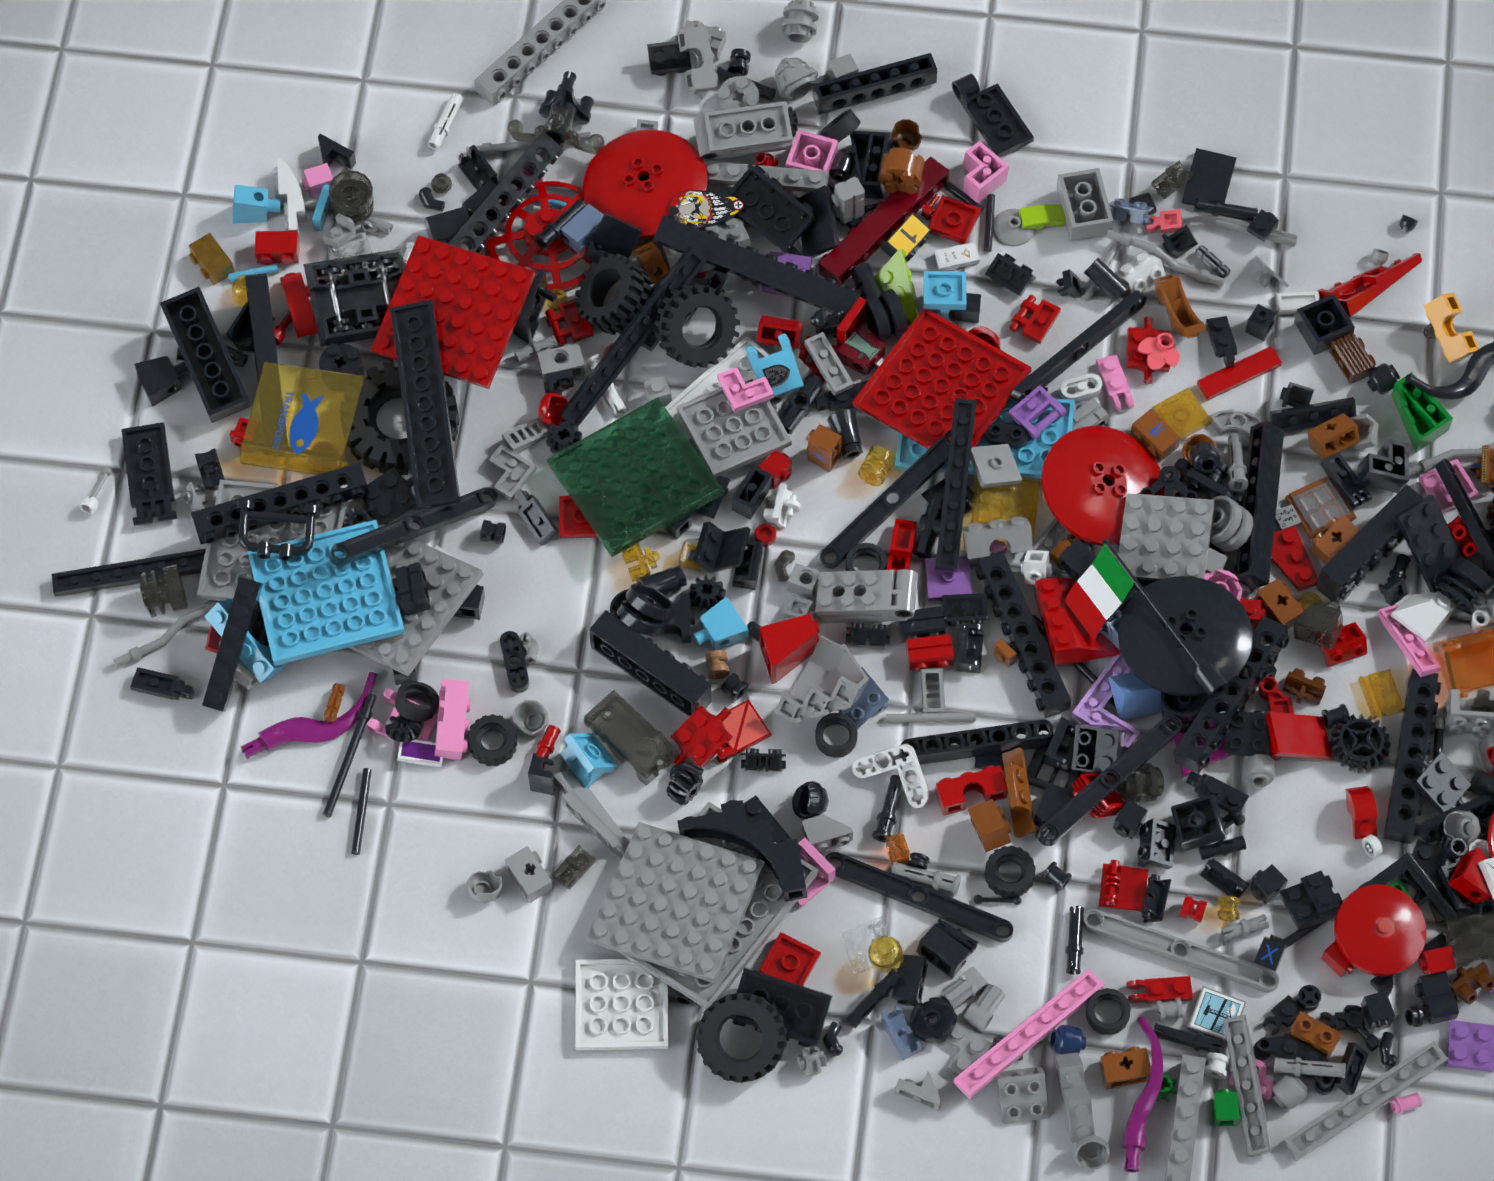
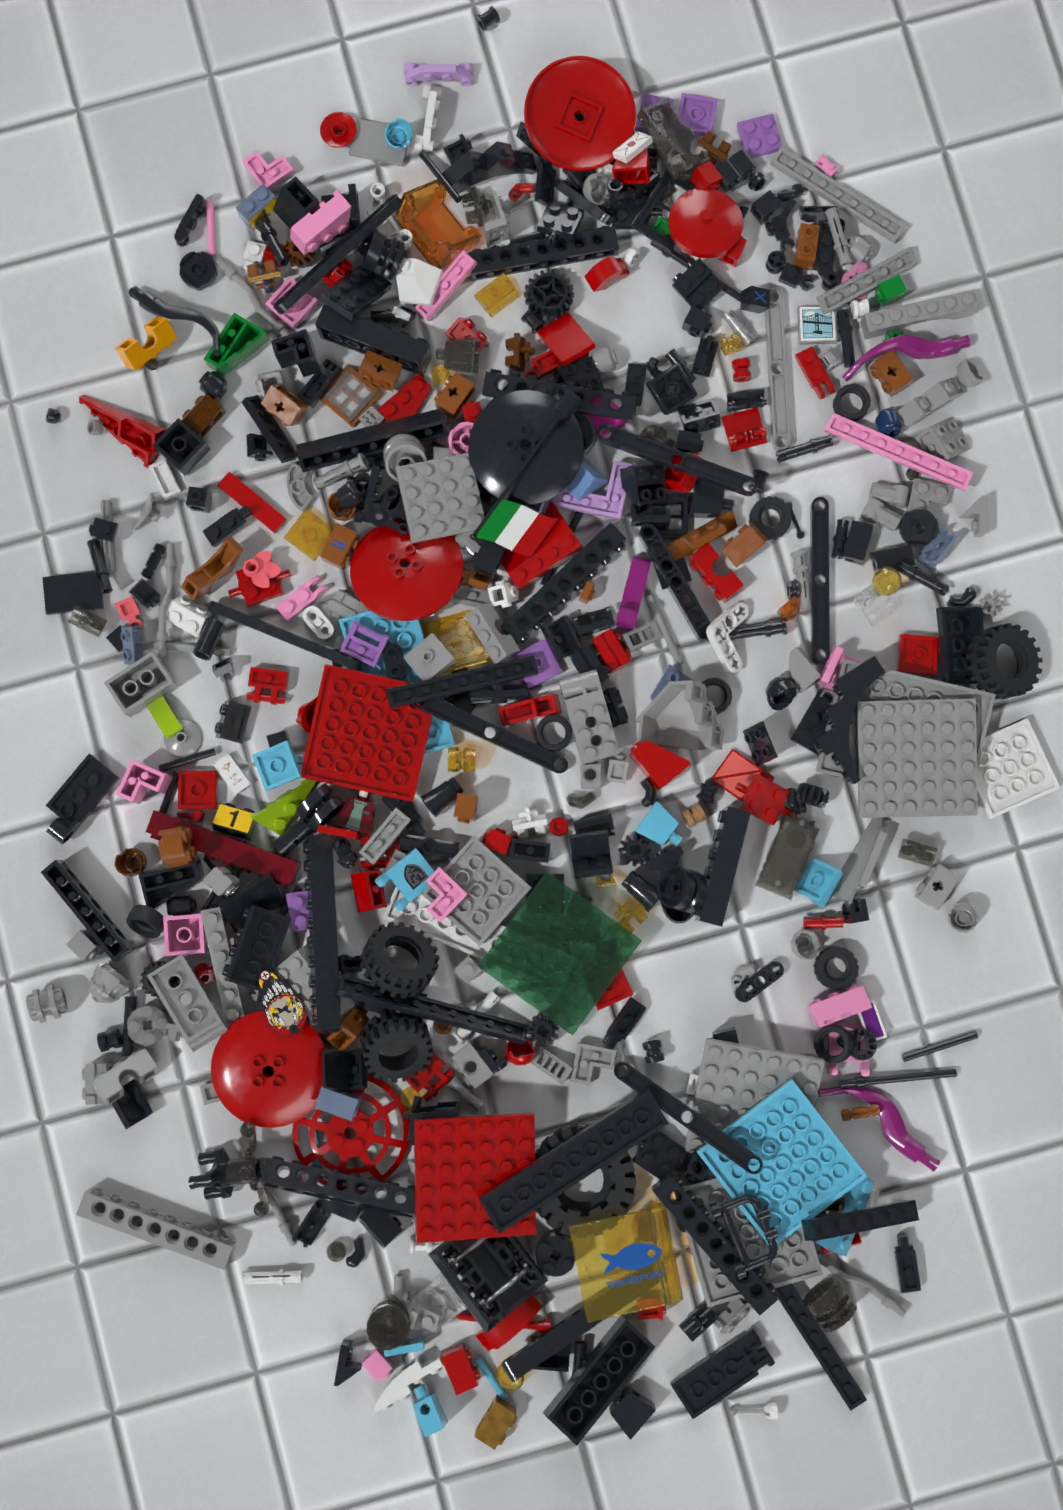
camera: 110 degrees left, 20 degrees up
black brick [392,562,431,616] -> none
black pin [533,199,586,251] -> none
none -> magenta beam [615,555,652,630]

